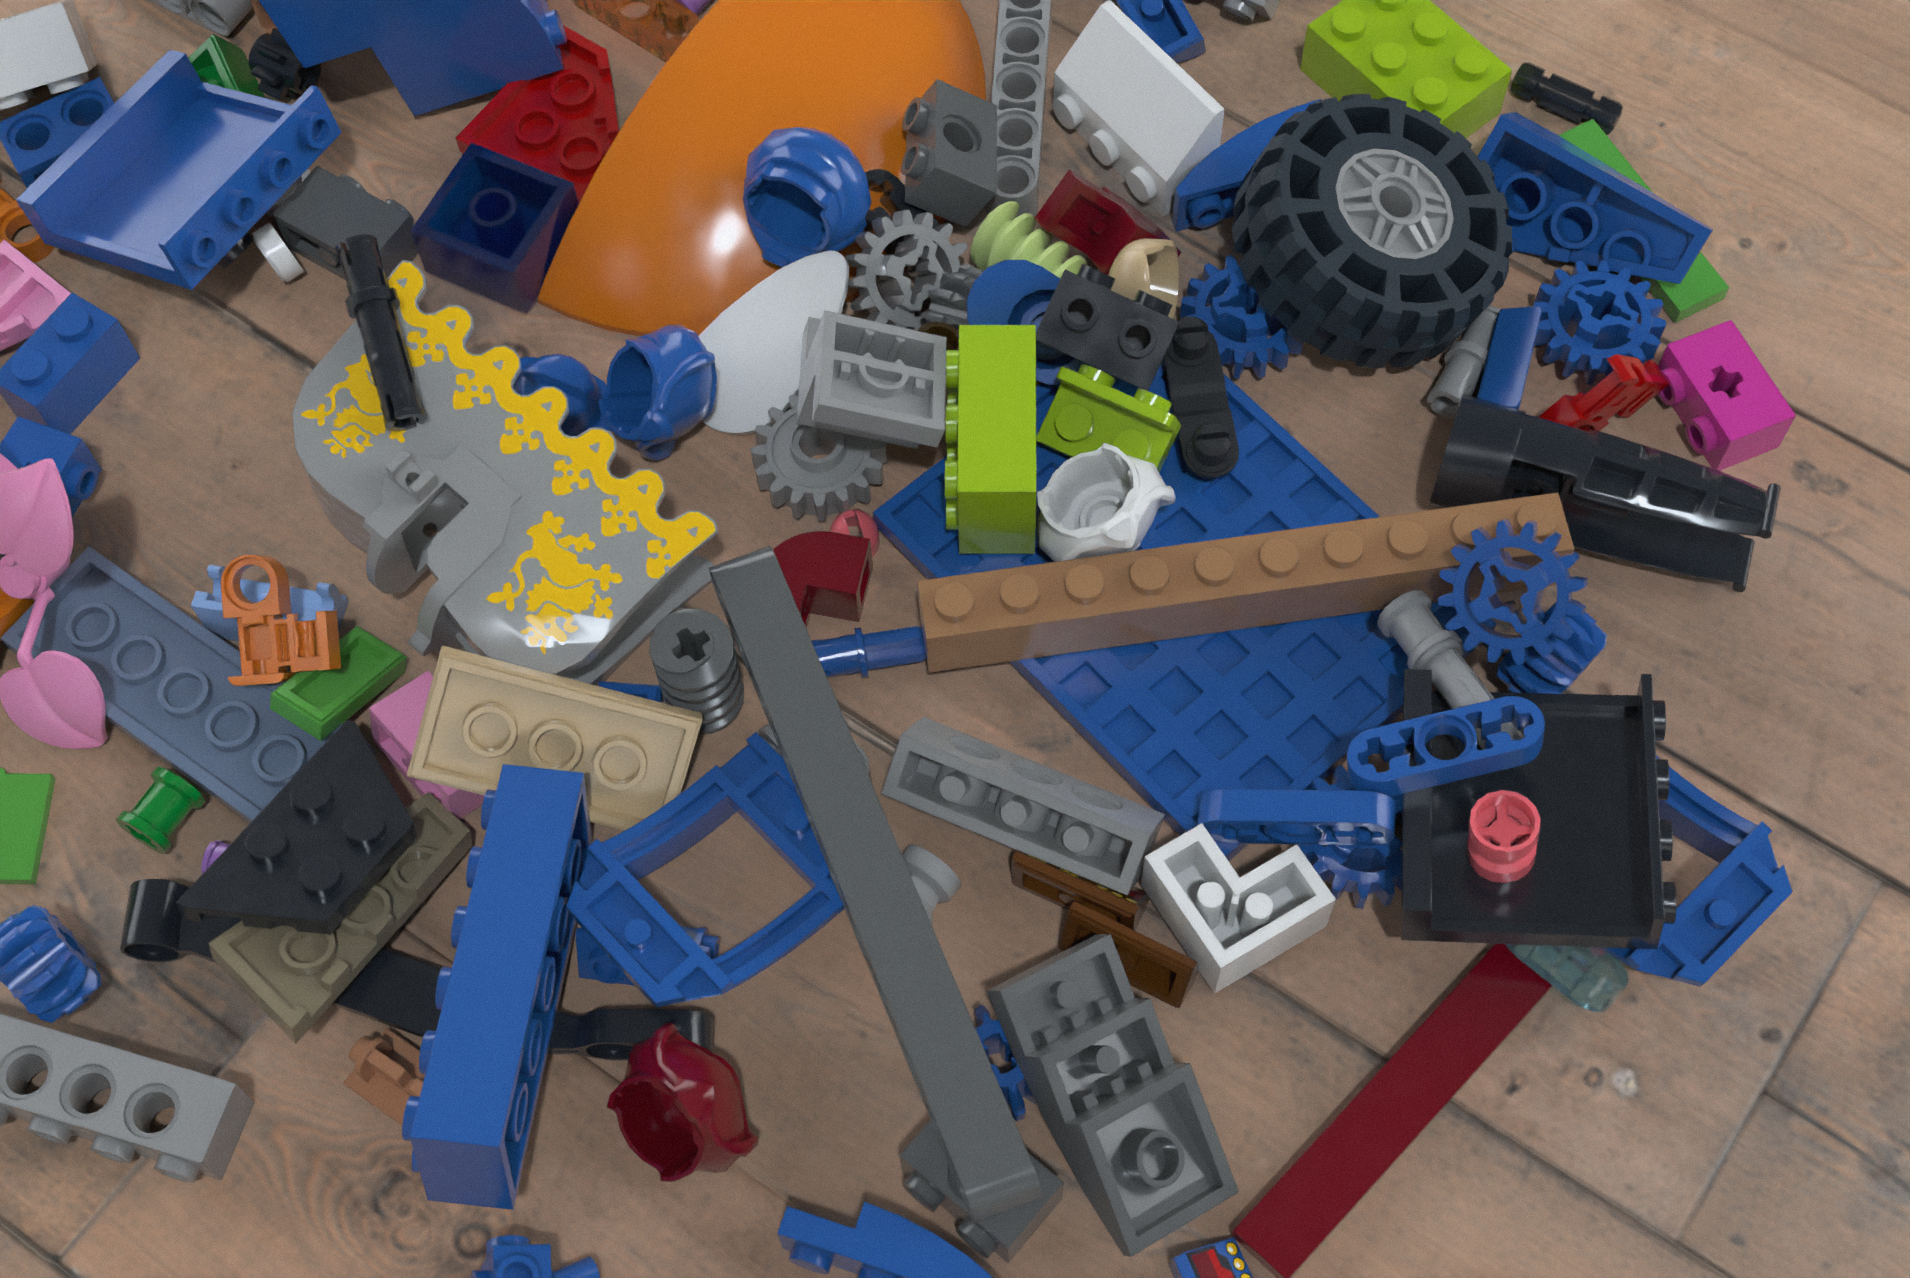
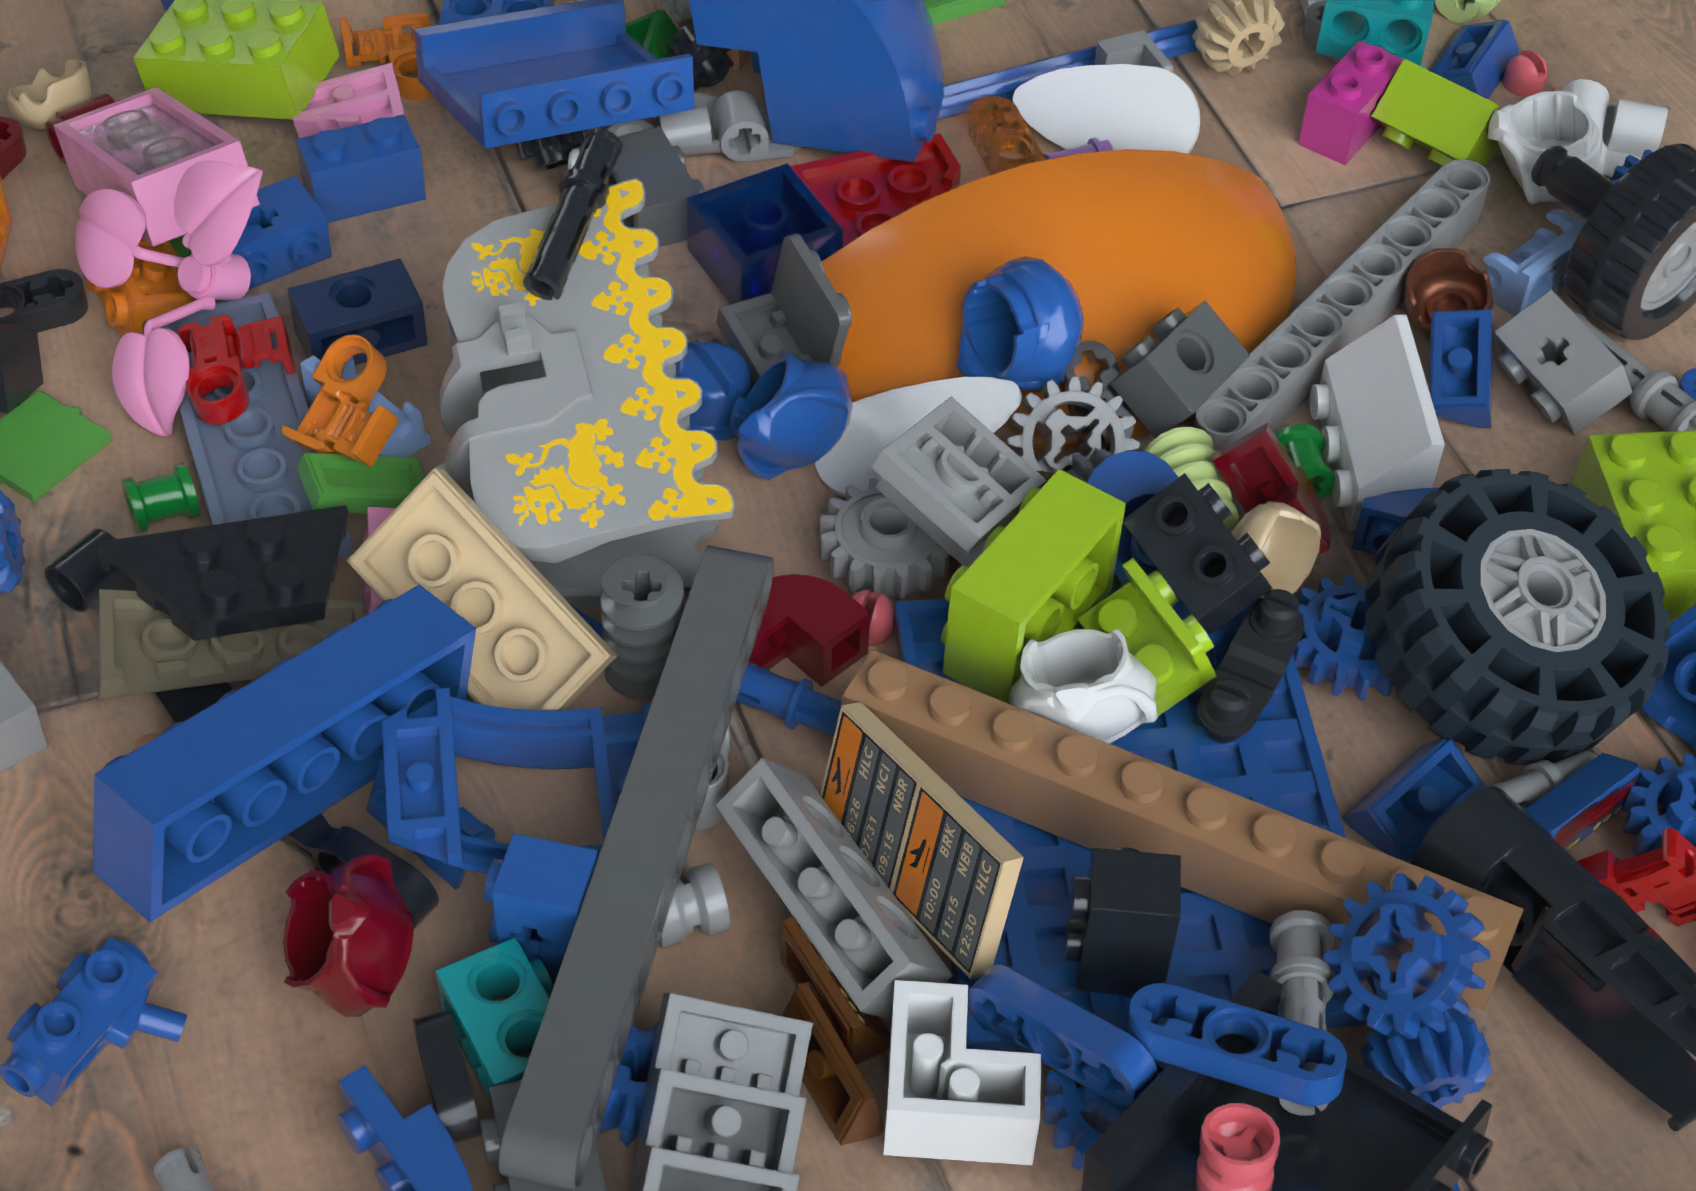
camera: 30 degrees right, 15 degrees down
none -> red piece [178,315,296,424]
none -> dark blue brick [287,258,428,365]
none -> black beam [412,1010,481,1143]
none -> teal brick [435,937,553,1107]
none -> blue brick [484,833,598,983]
none -> light grey panel [653,90,802,162]
none -> dark grey bracket [716,233,852,385]
none -> tile [820,702,1024,979]
none -> black brick [1064,847,1181,995]
none -> green bush [1275,423,1334,500]
none -> blue slope [1342,738,1485,863]

